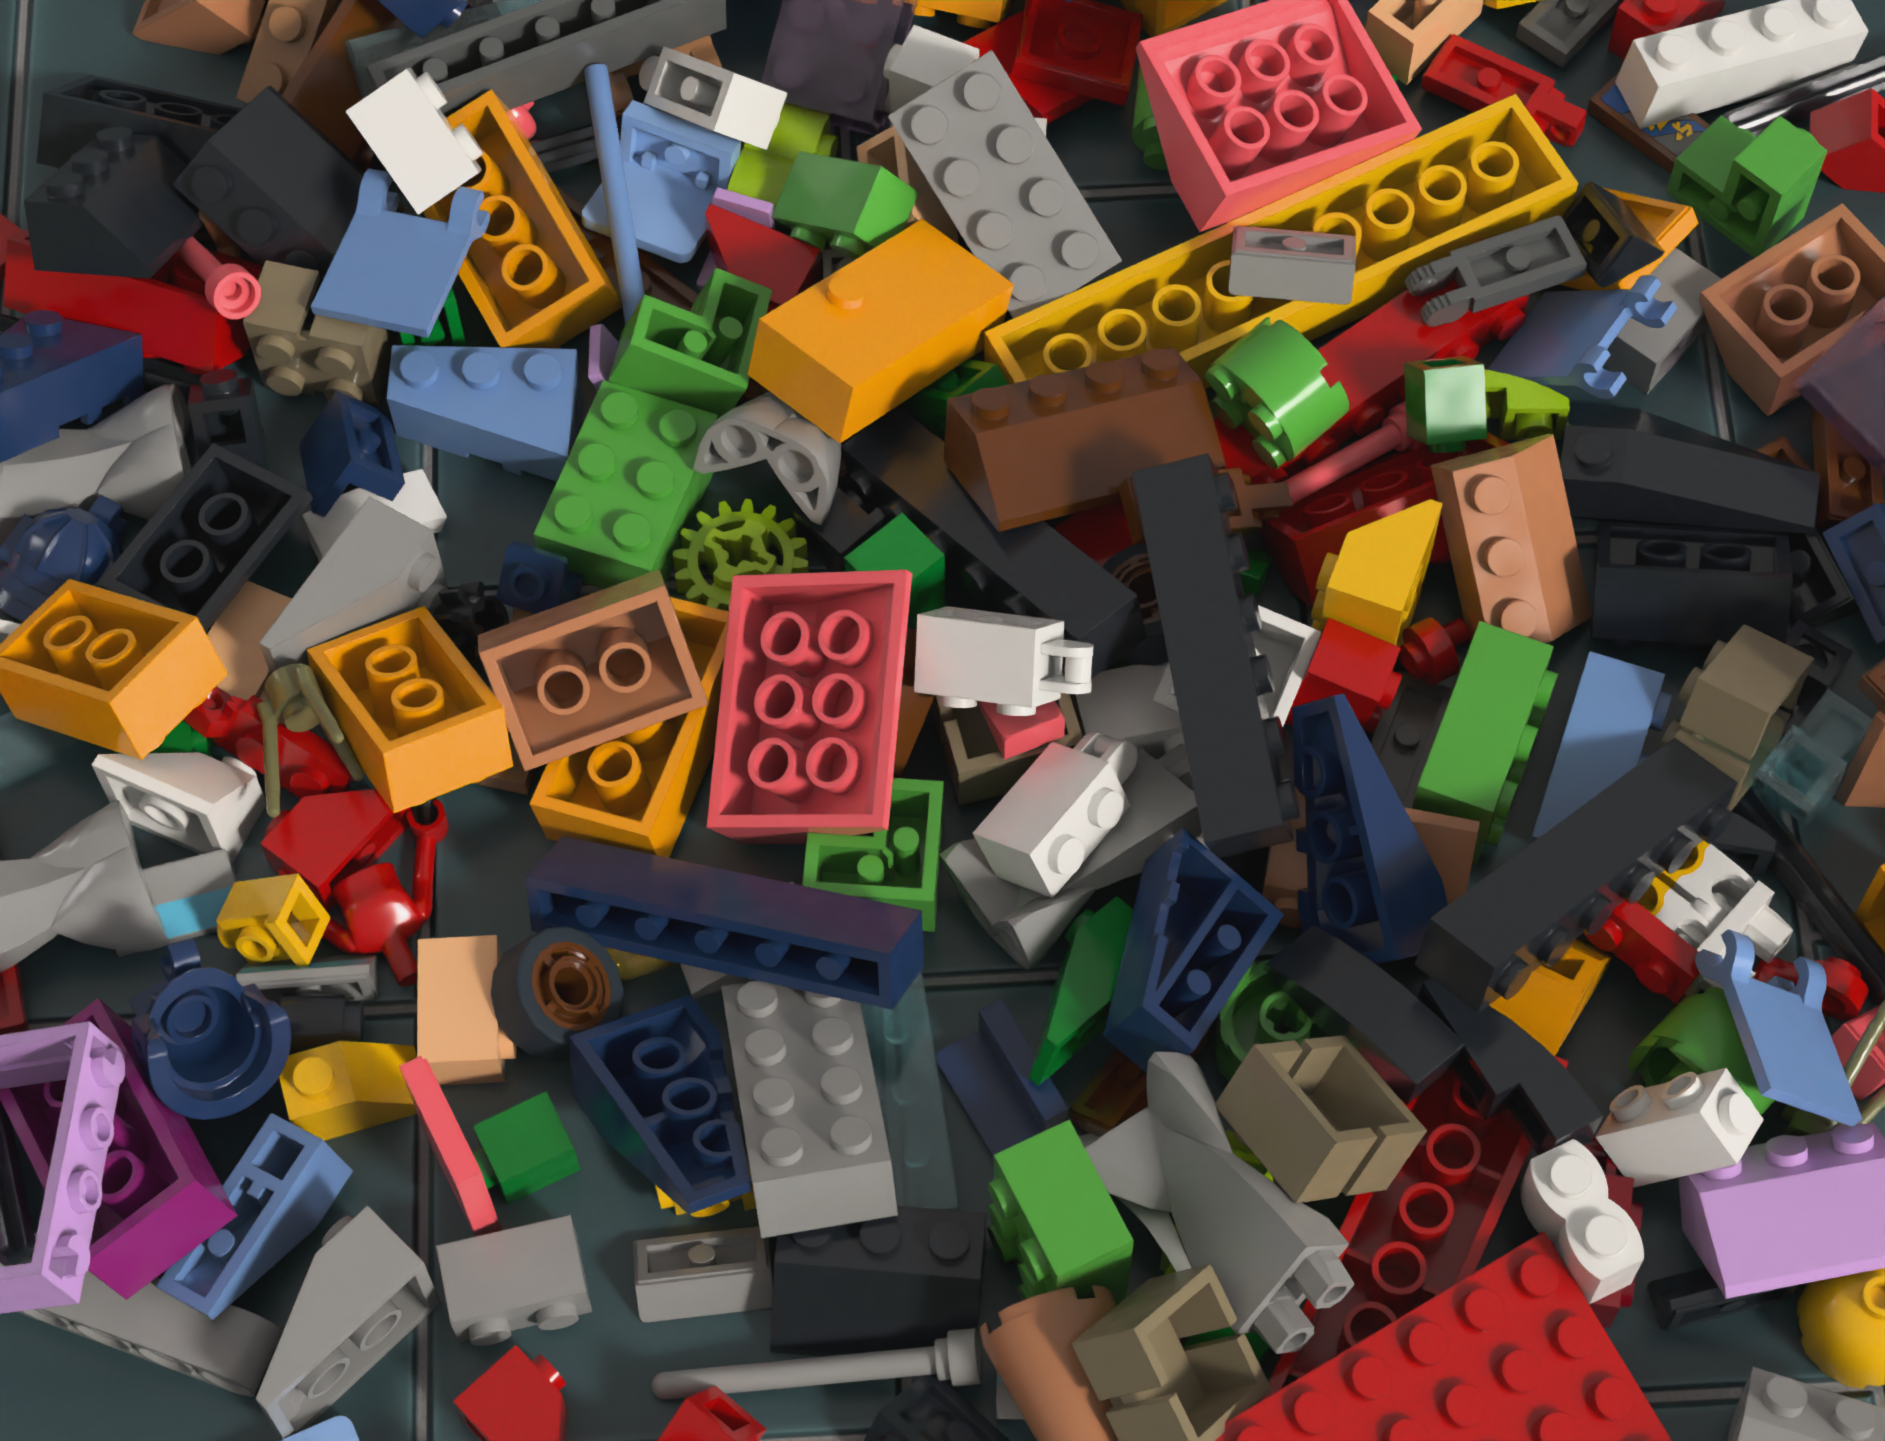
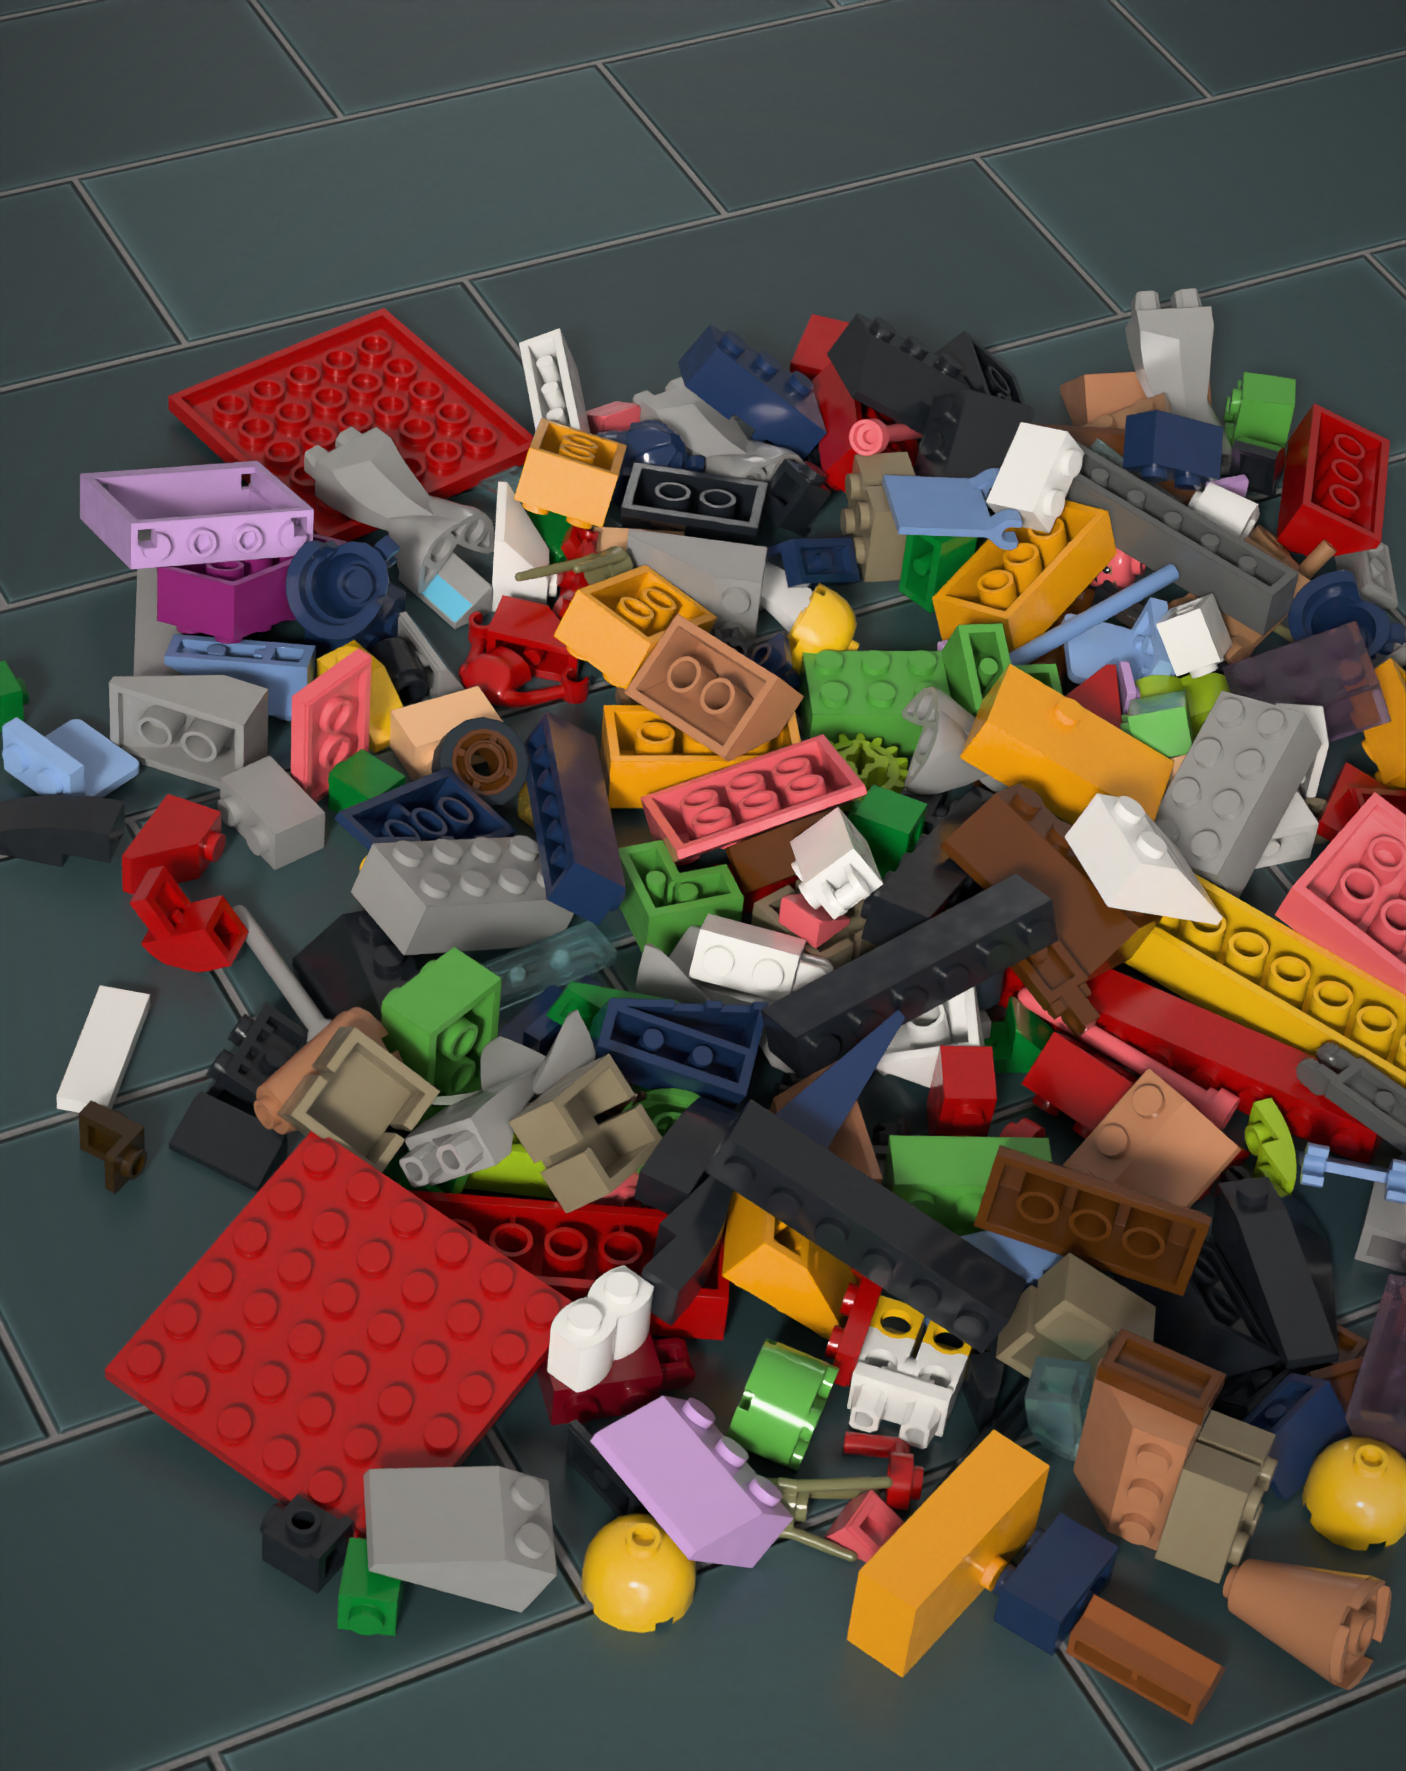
camera: 60 degrees right, 20 degrees down
yellow brick [216,873,331,967] -> none
medium blue wedge [387,345,583,483] -> none
light grey slope [633,1226,773,1323] -> none
bright green brick [1205,317,1349,469] -> none
light grey slope [1228,226,1356,305] -> none
yellow slope [1310,499,1443,671] -> none
brick [1404,356,1487,453] -> none
white brick [1595,1068,1764,1188] -> none
medium blue flag [1695,929,1863,1127] -> none
none -> yellow cylinder [786,583,860,675]
none -> reddish brown slope [974,1145,1212,1296]
none -> white slope [1065,793,1223,925]

